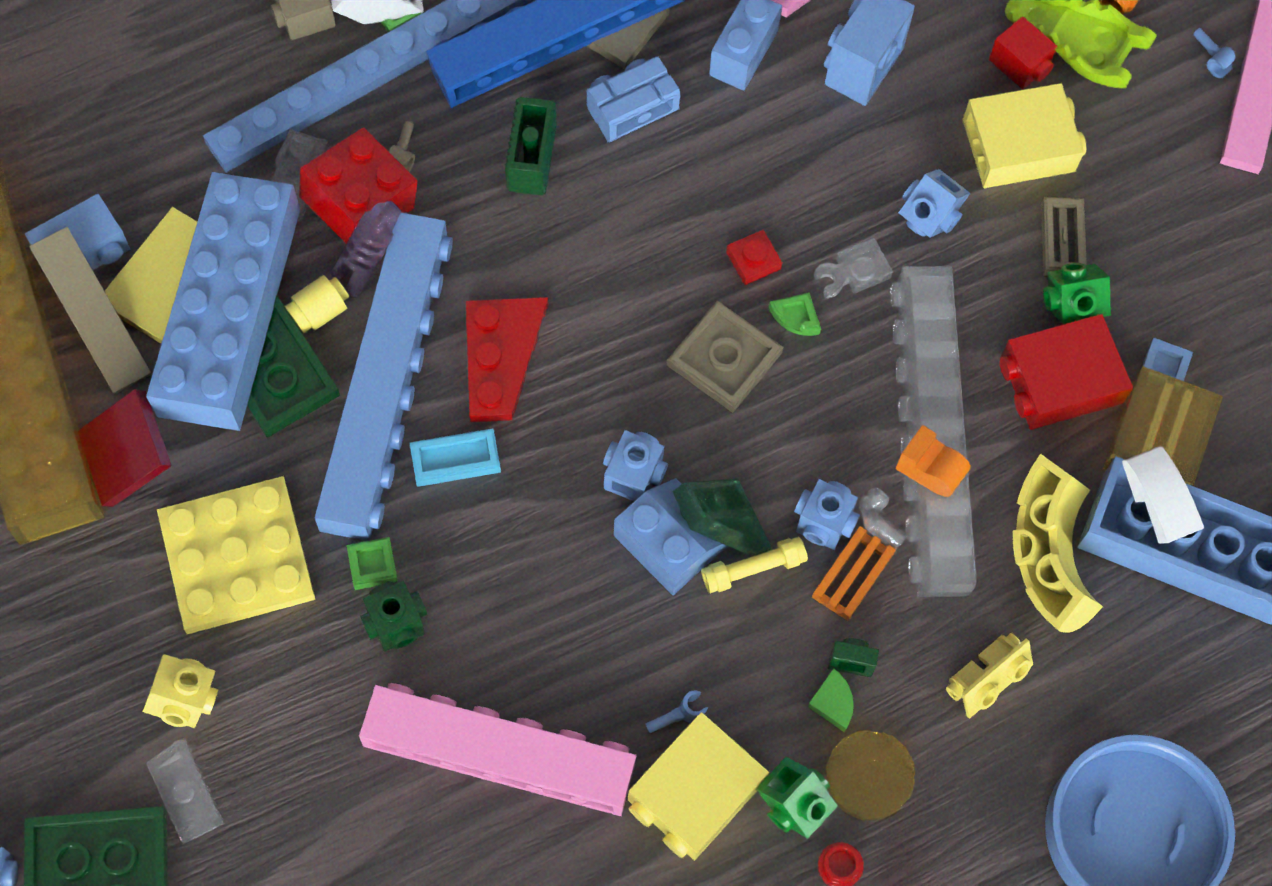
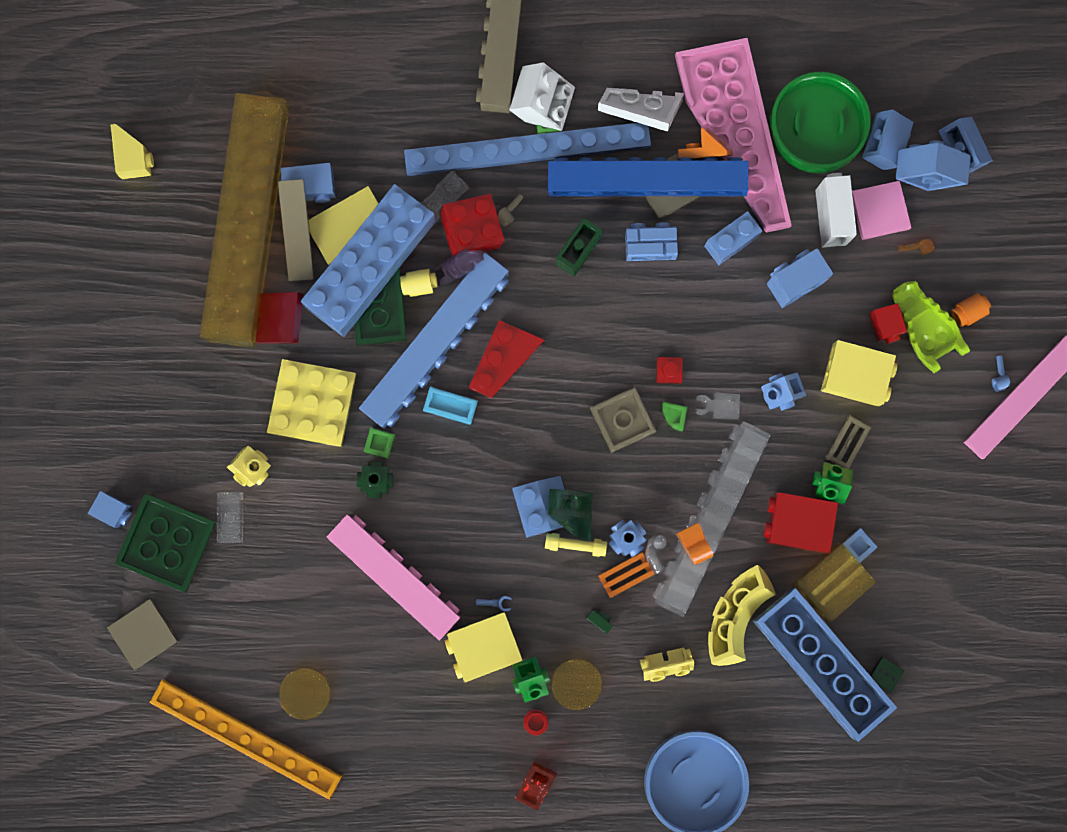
camera: 25 degrees right, 15 degrees up
medium blue brick [603,430,668,501] -> none
bright green tile [808,669,853,732] -> none
white slope [1122,446,1204,543] -> none

